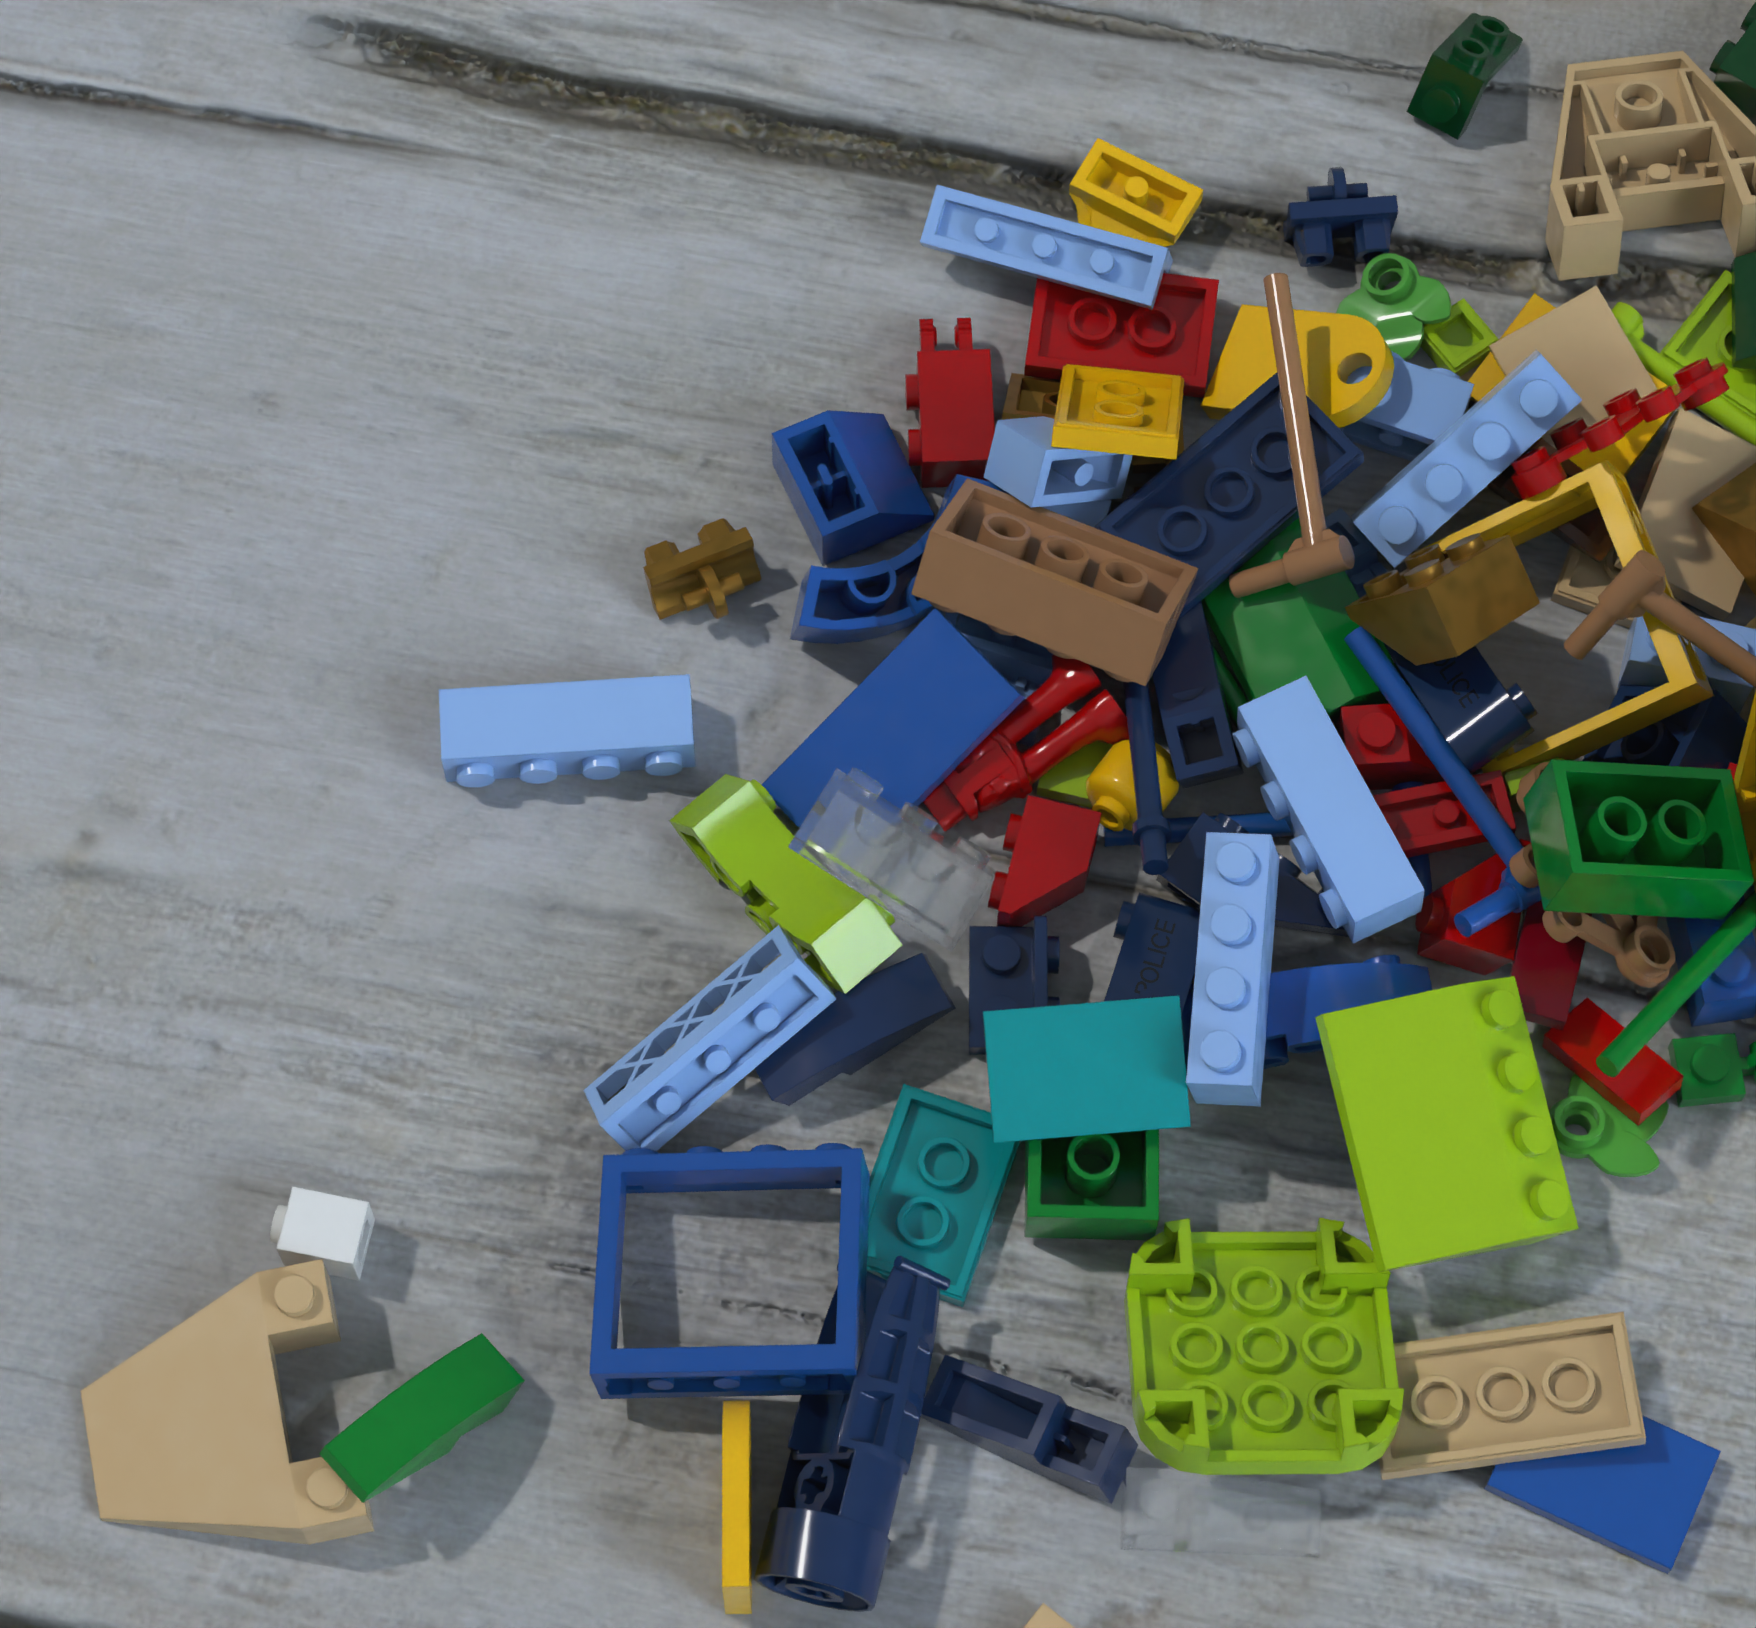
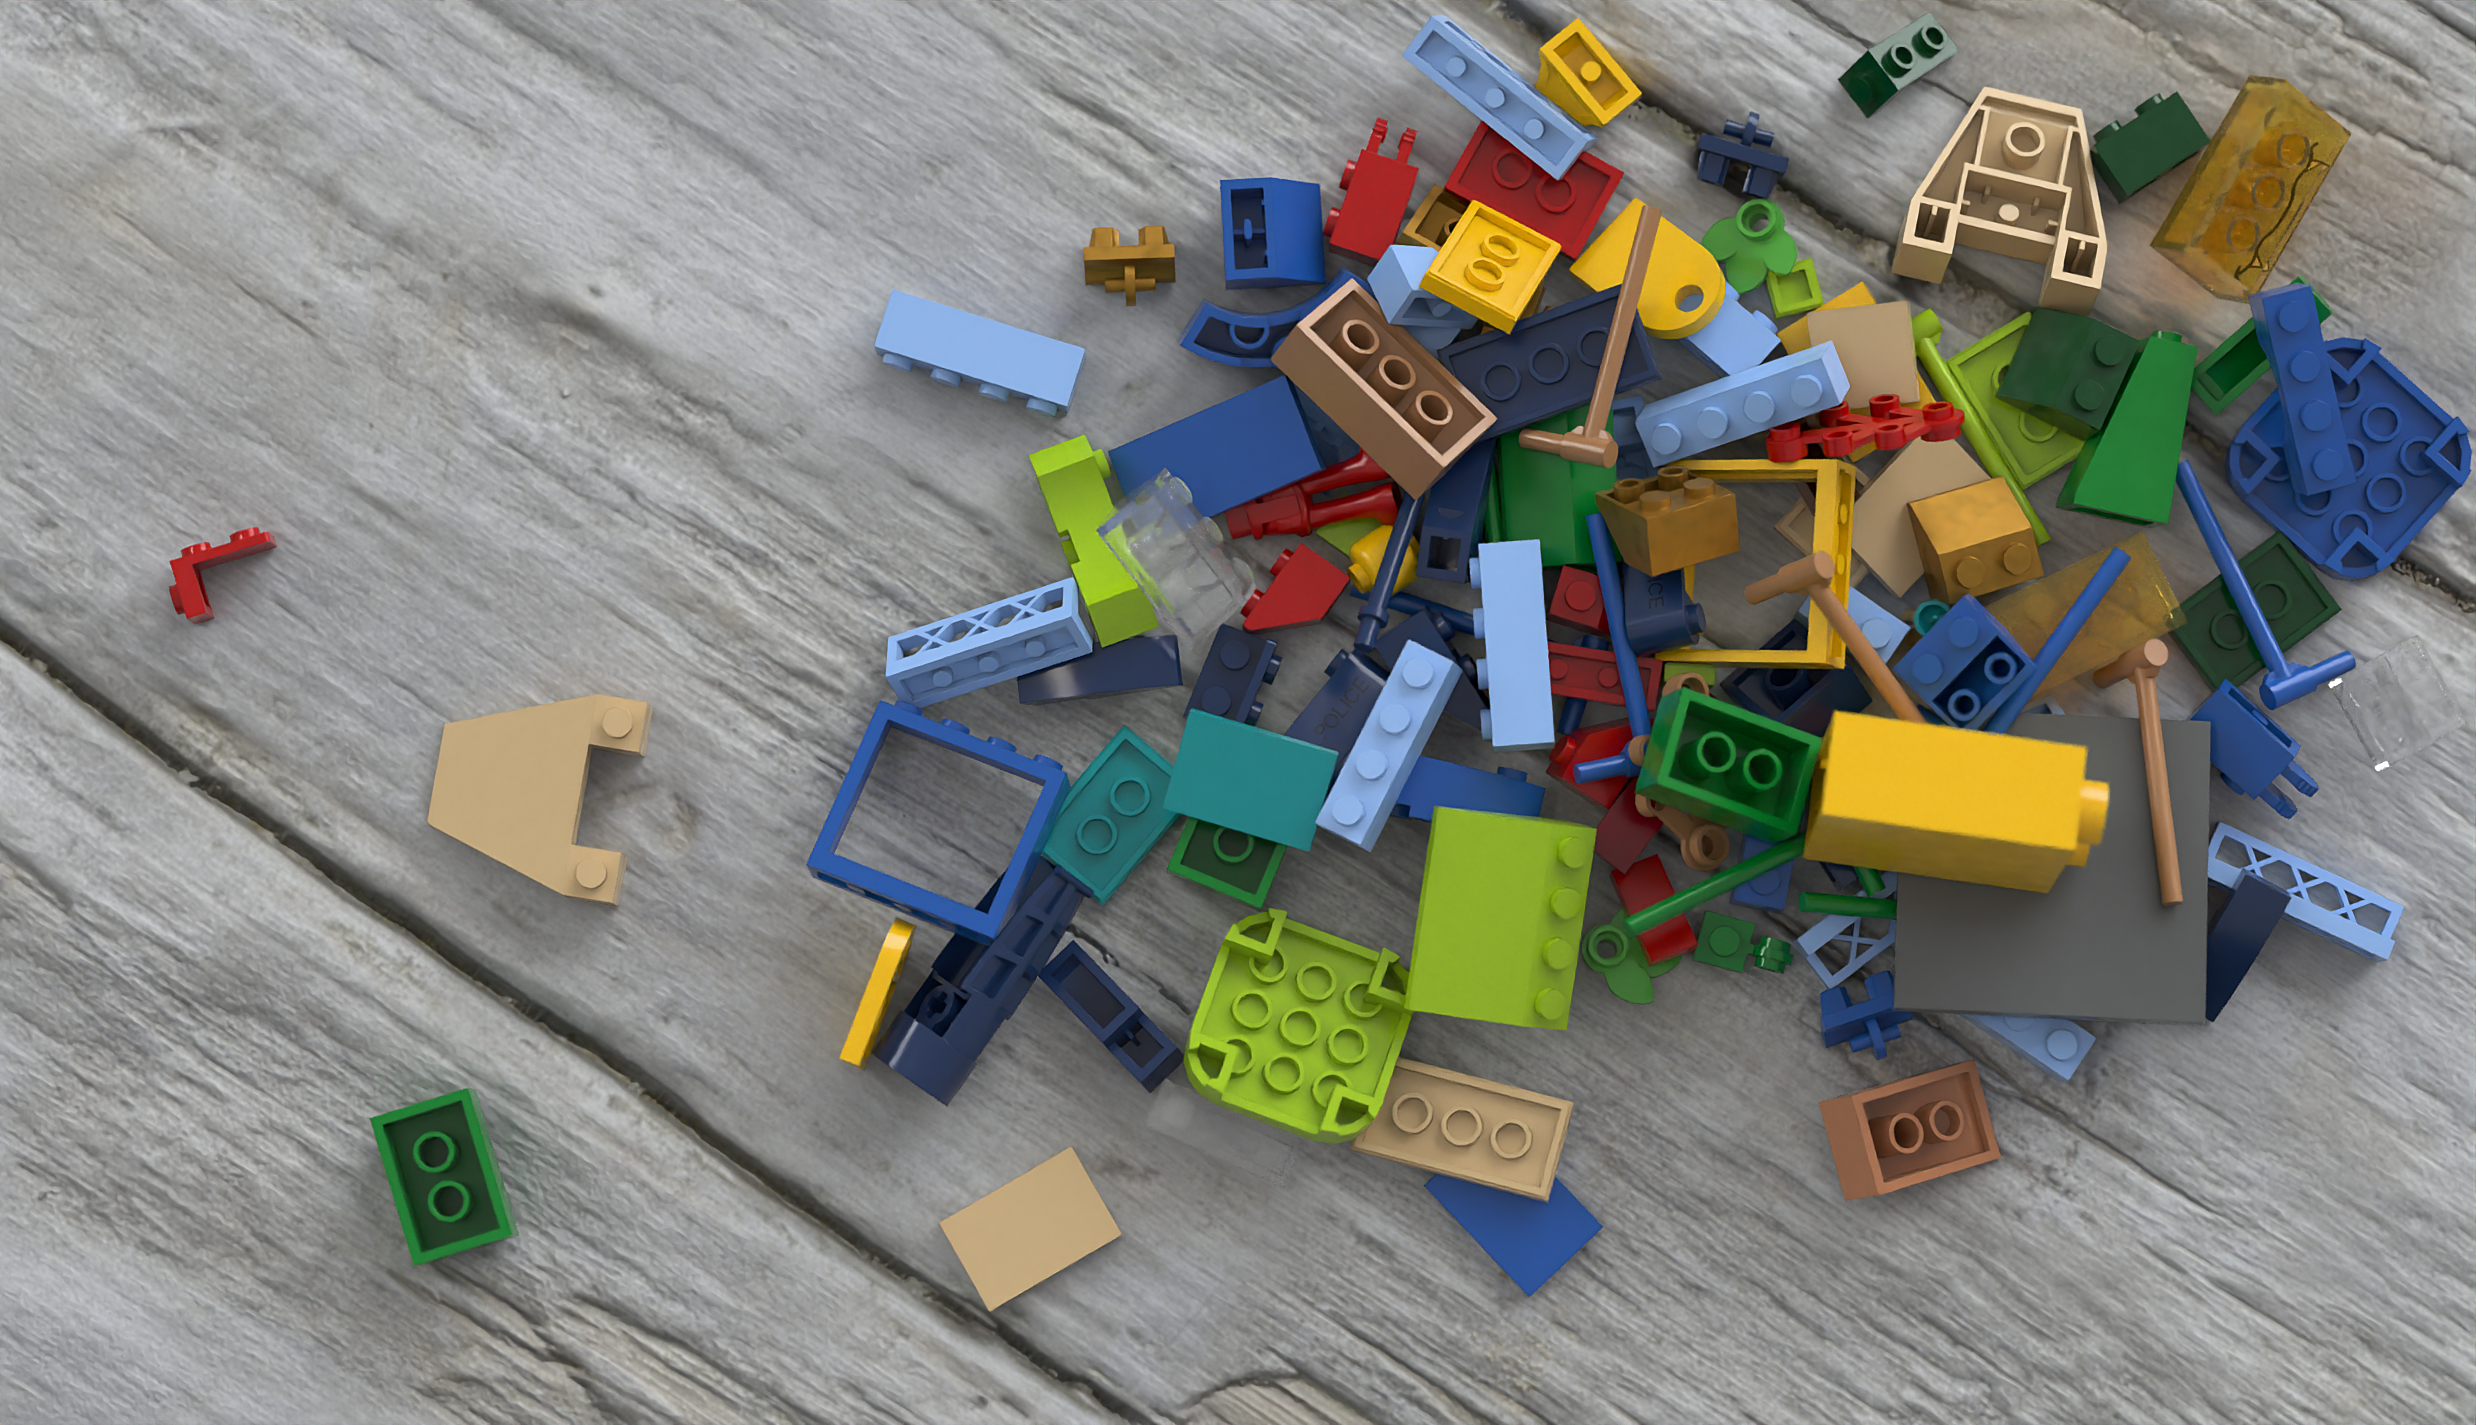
camera: 20 degrees right, 15 degrees up
white brick [270,1186,375,1281] -> none
green slope [319,1333,525,1503] -> none

